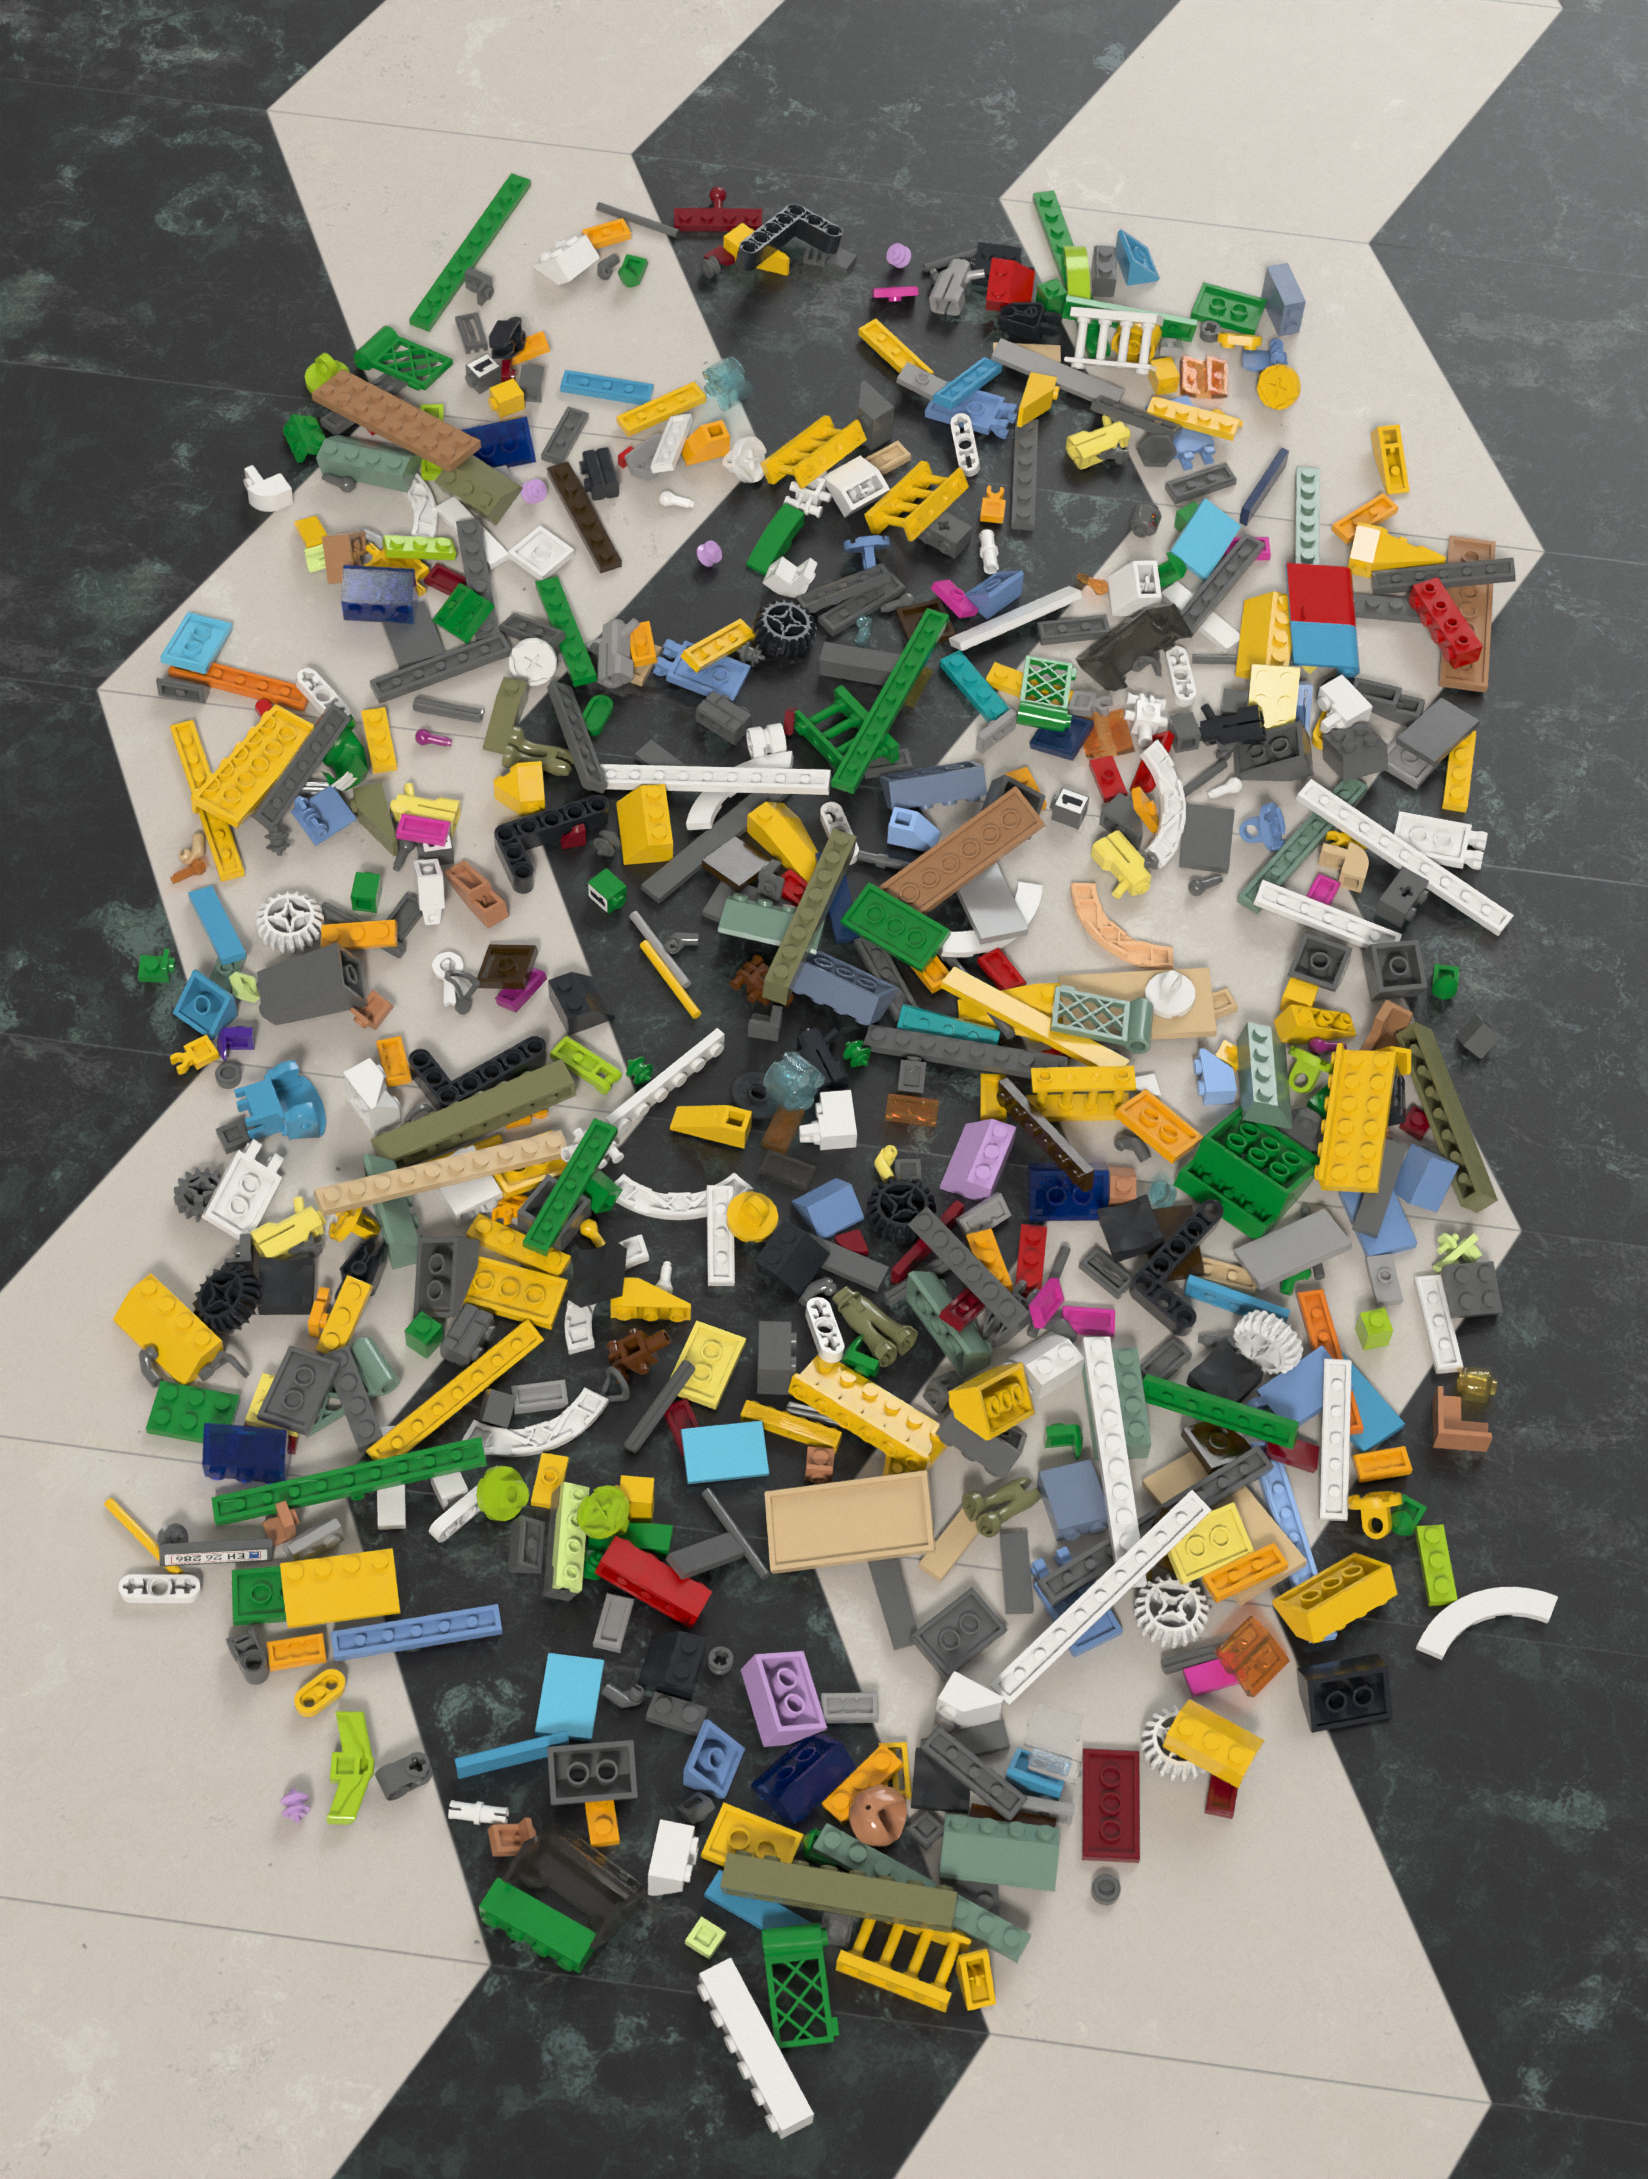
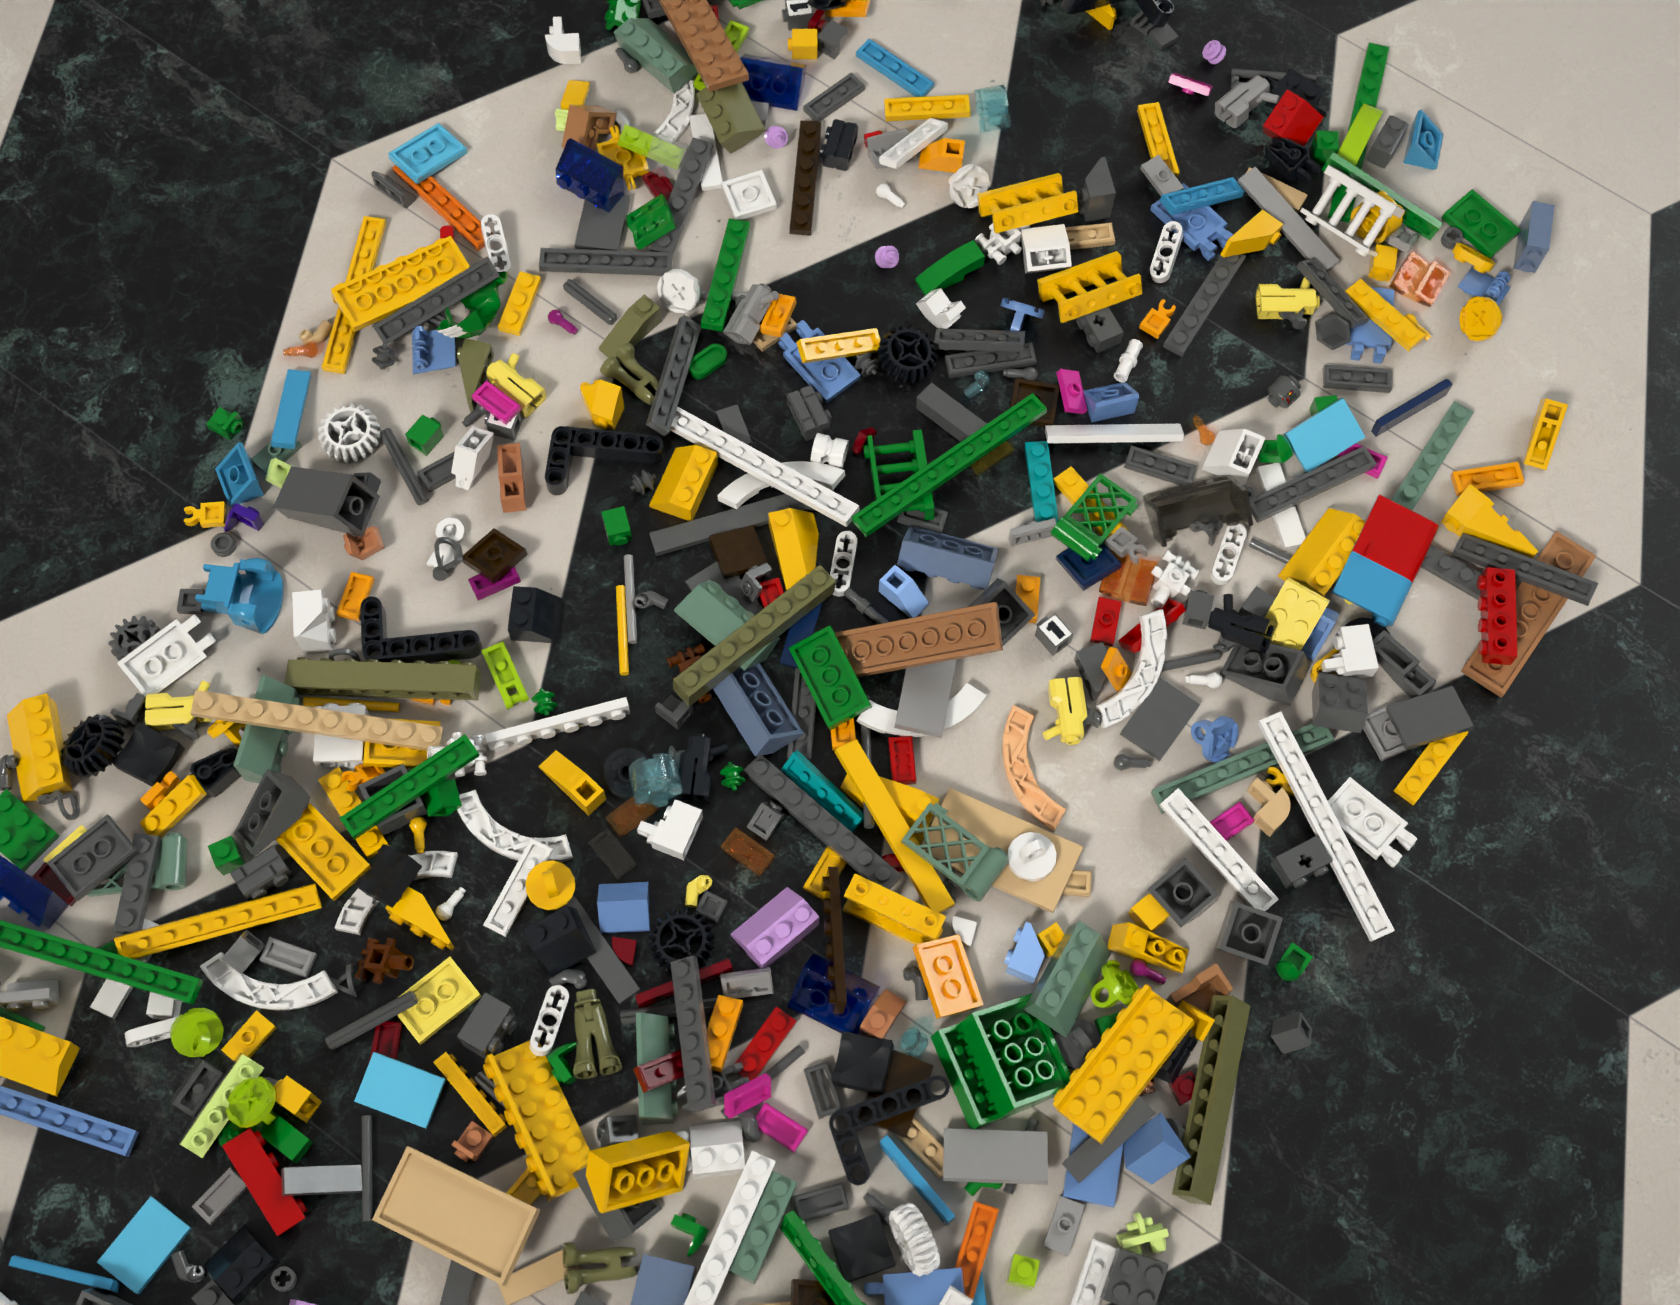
camera: 30 degrees right, 10 degrees up
nougat bracket [262,1501,299,1547] -> none
light orange plate [321,920,397,950] -> none
dark grey tile [498,613,566,649] -> none
dark red tile [560,823,586,849] -> none
none -> clear piece [643,133,688,180]

